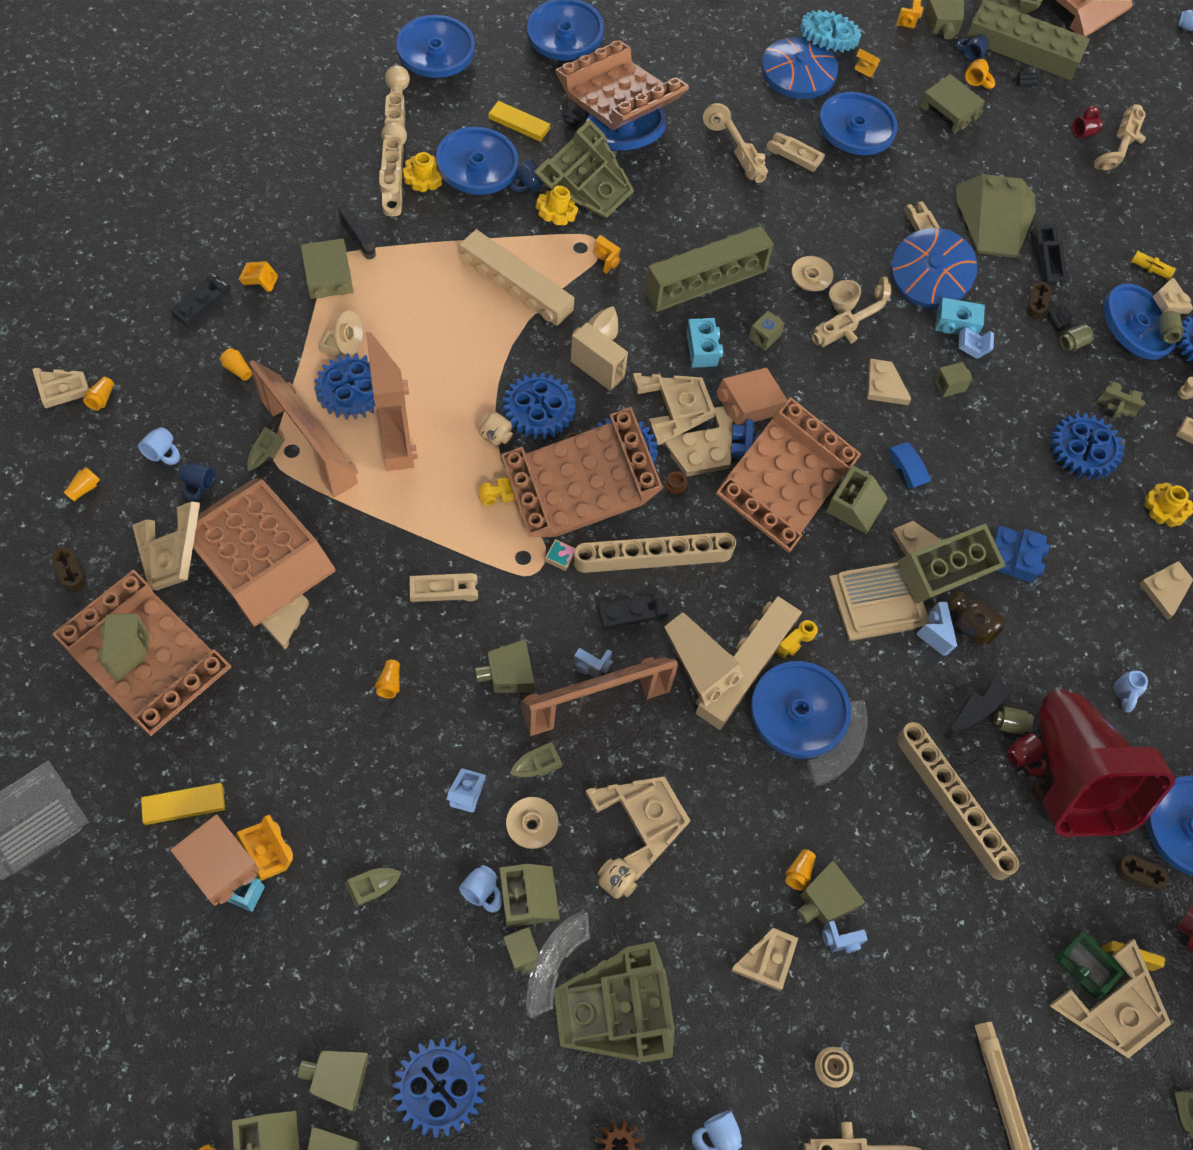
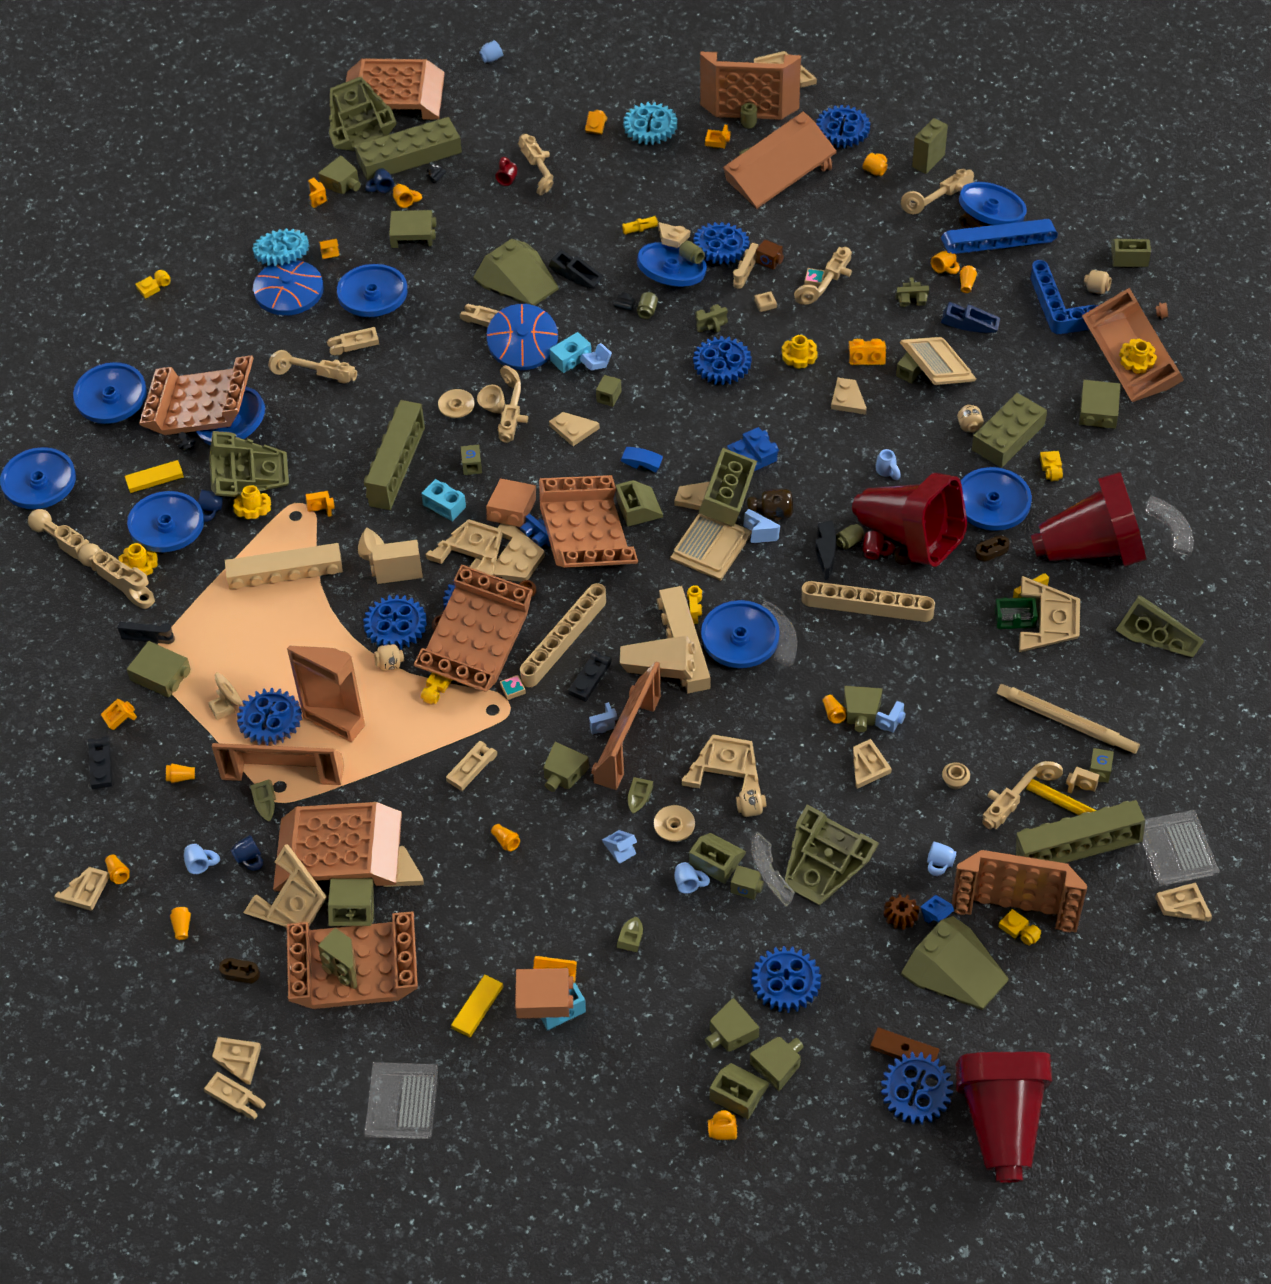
camera: 40 degrees left, 10 degrees down
dark brown beam [1026,282,1051,319] -> none
none -> olive slope [328,878,374,926]

